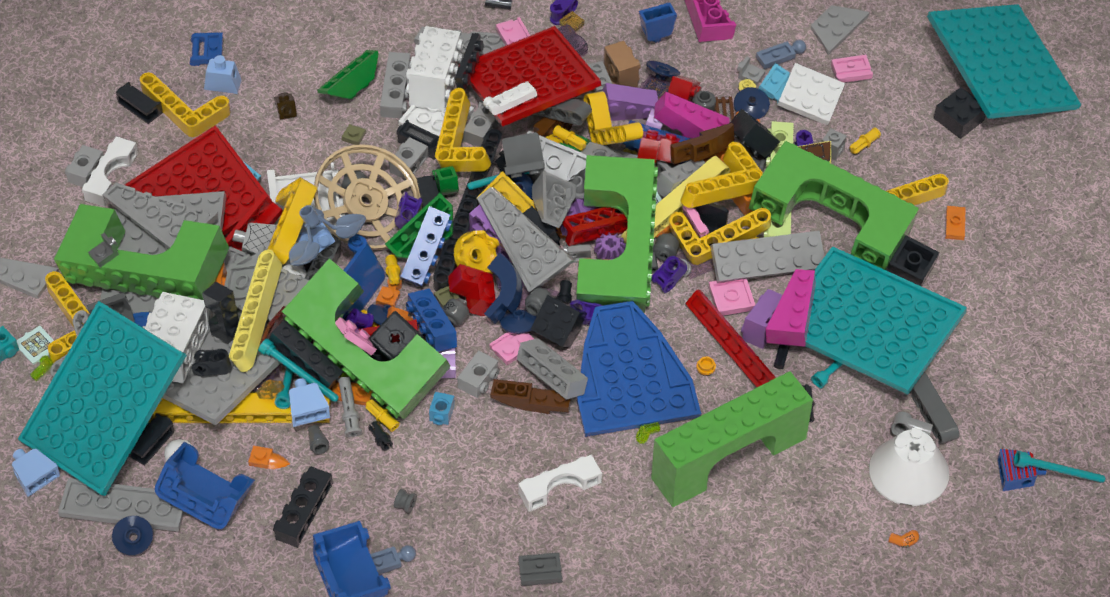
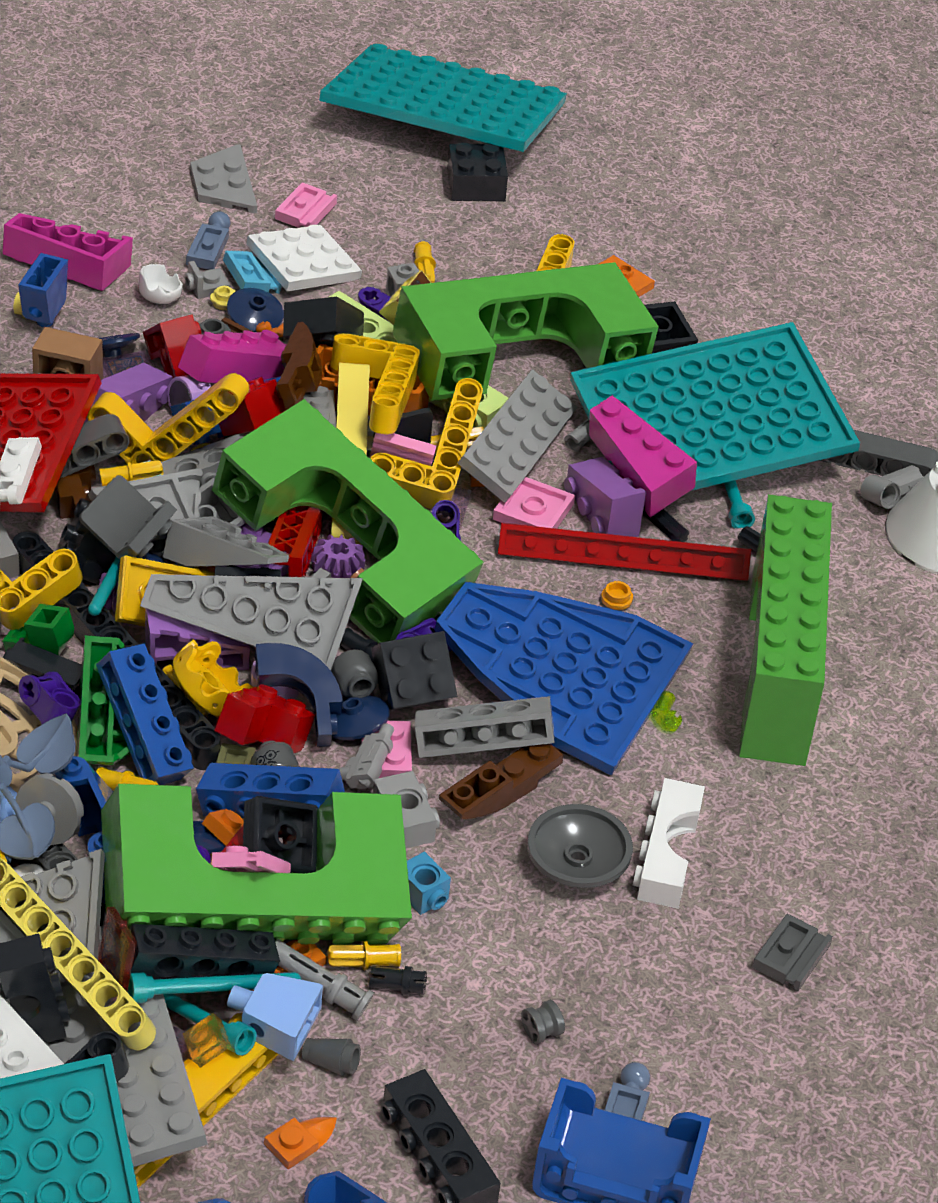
camera: 55 degrees left, 10 degrees down
none -> light grey plate [16,773,84,845]
none -> white hair [138,264,183,304]
none -> light grey piece [337,723,394,789]
none -> dark grey dish [527,804,633,888]

